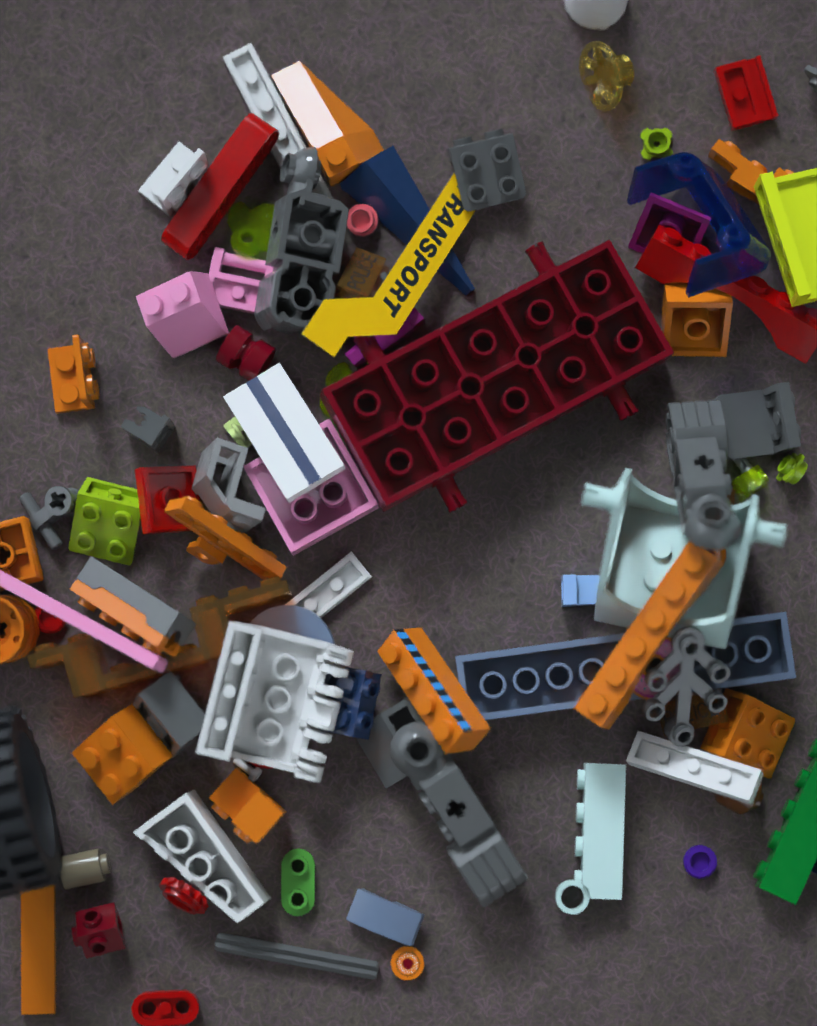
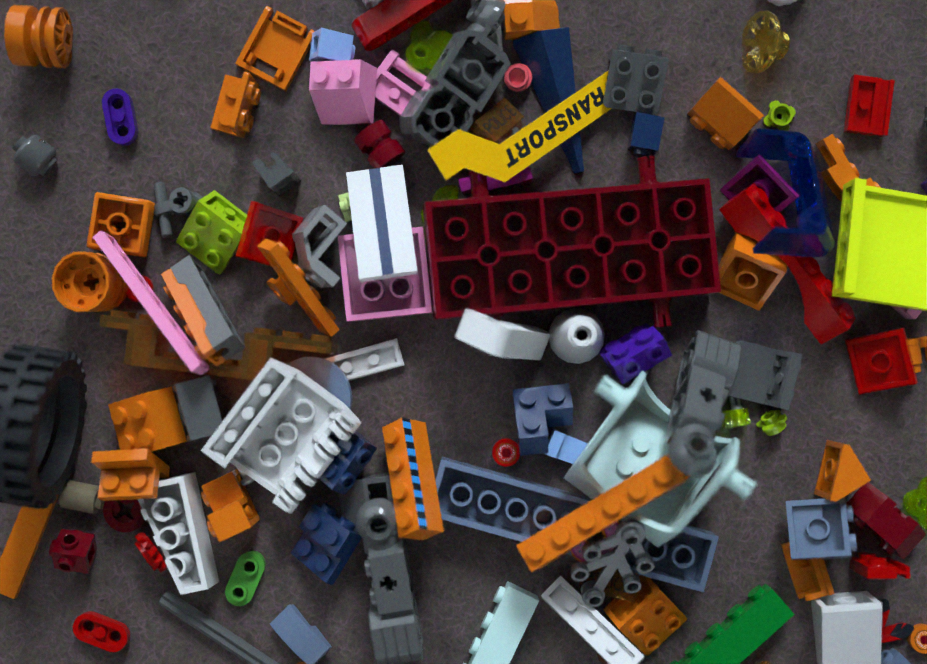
camera: 20 degrees right, 5 degrees up
none -> orange bracket [91,449,170,501]
none -> dark red gear [103,499,145,532]
none -> orange container [235,6,315,92]
none -> dark blue plate [291,502,362,585]
none -> light blue brick [309,28,355,62]
none -> white beam [455,309,551,360]
none -> red tile [492,438,520,467]
none -> dark blue brick [512,383,573,456]
none -> white cone [549,308,605,364]
none -> dark purple plate [599,323,672,385]
none -> dark blue brick [627,112,665,158]
none -> orange slope [687,77,764,151]

